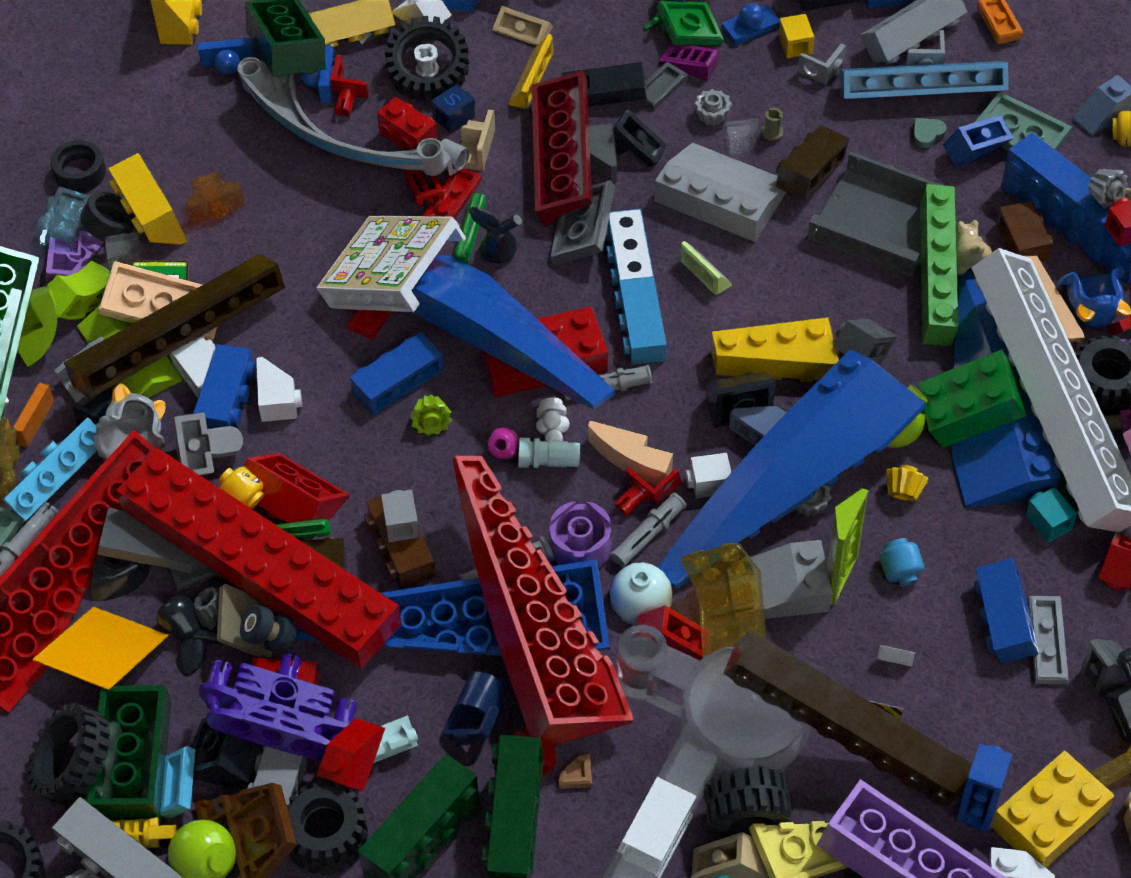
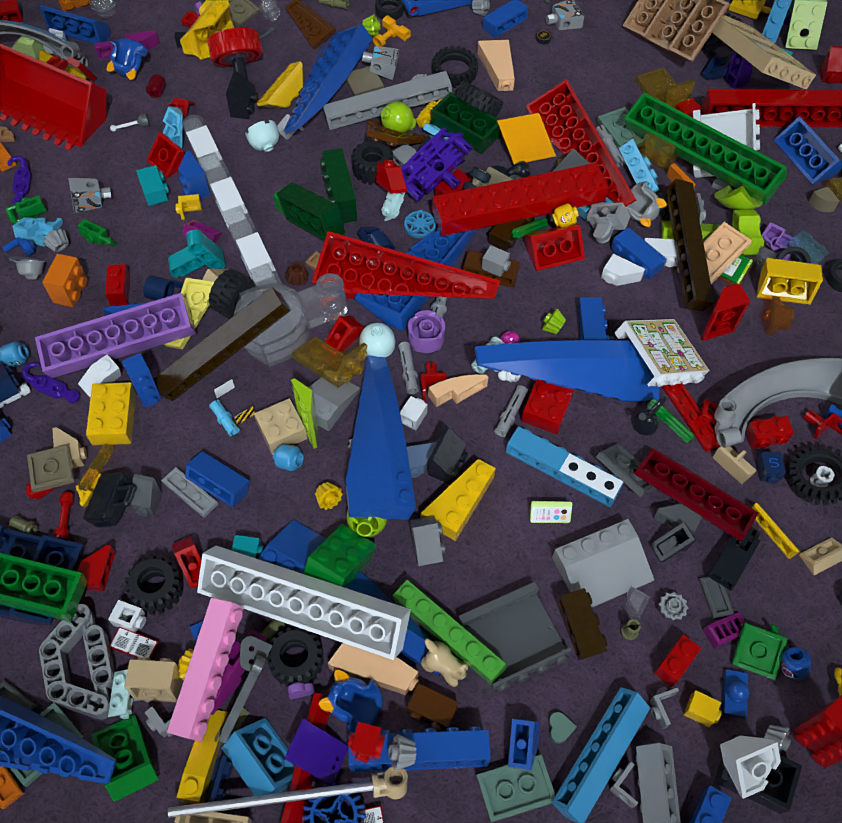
camera: 125 degrees right, 5 degrees up
none -> medium azure pin [209,400,240,437]
none -> tan brick [254,398,307,454]
none -> copper piece [284,262,309,286]
none -> dark azure wheel [404,210,436,238]
none -> red brick [654,634,702,687]
none -> red slope [701,284,750,341]

